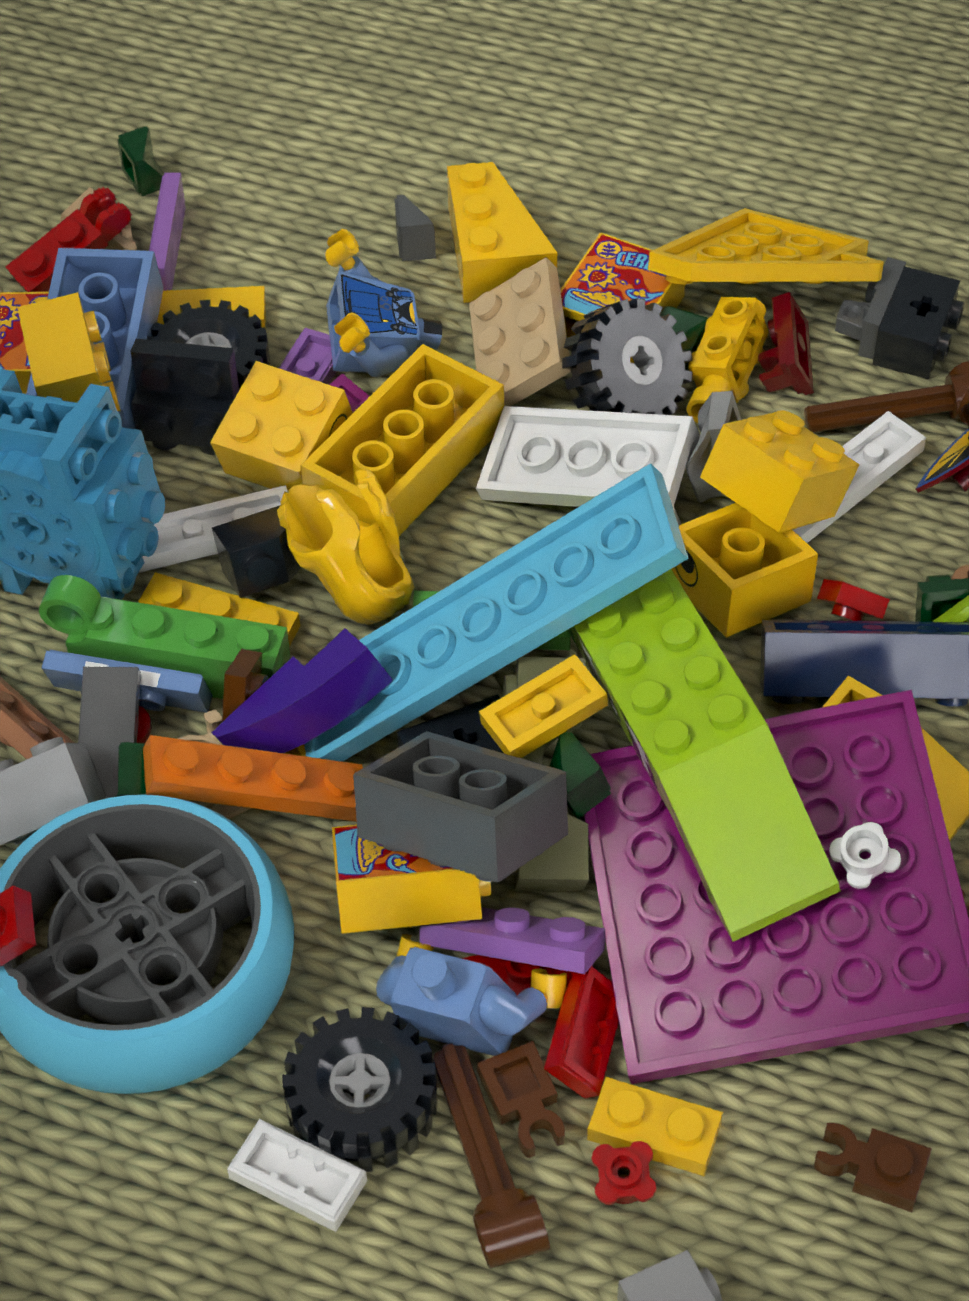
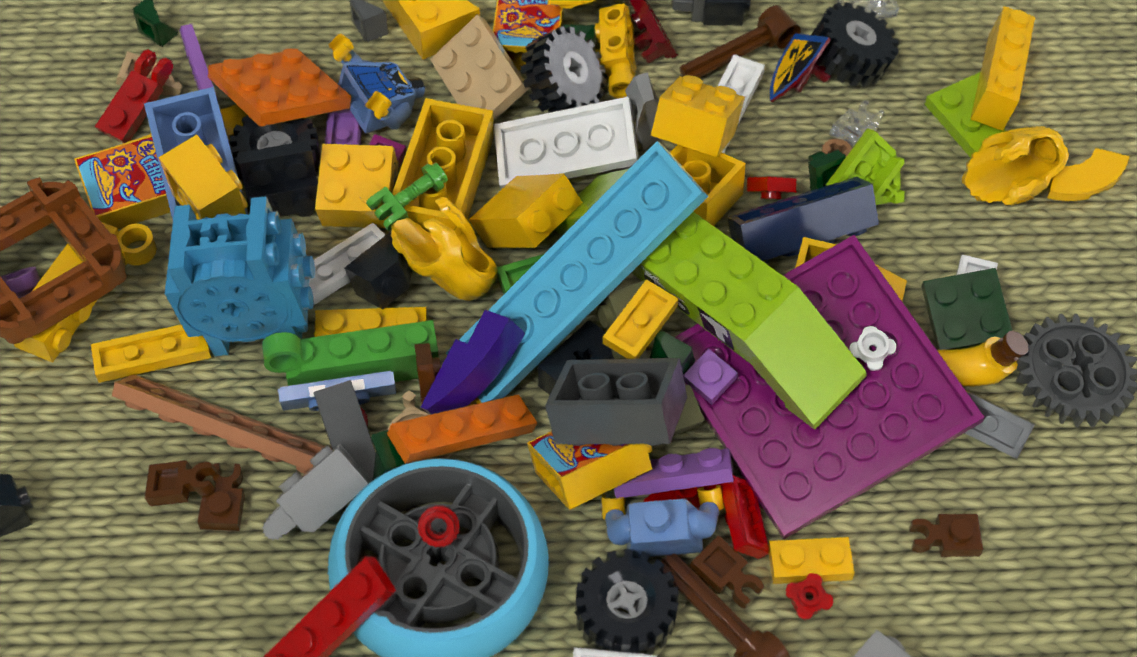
camera: 25 degrees left, 5 degrees up
none -> orange plate [208,48,351,127]
none -> bright green hinge [366,163,448,231]
none -> red plate [418,505,460,547]
none -> yellow brick [469,173,583,248]
none -> medium lavender plate [683,349,738,405]

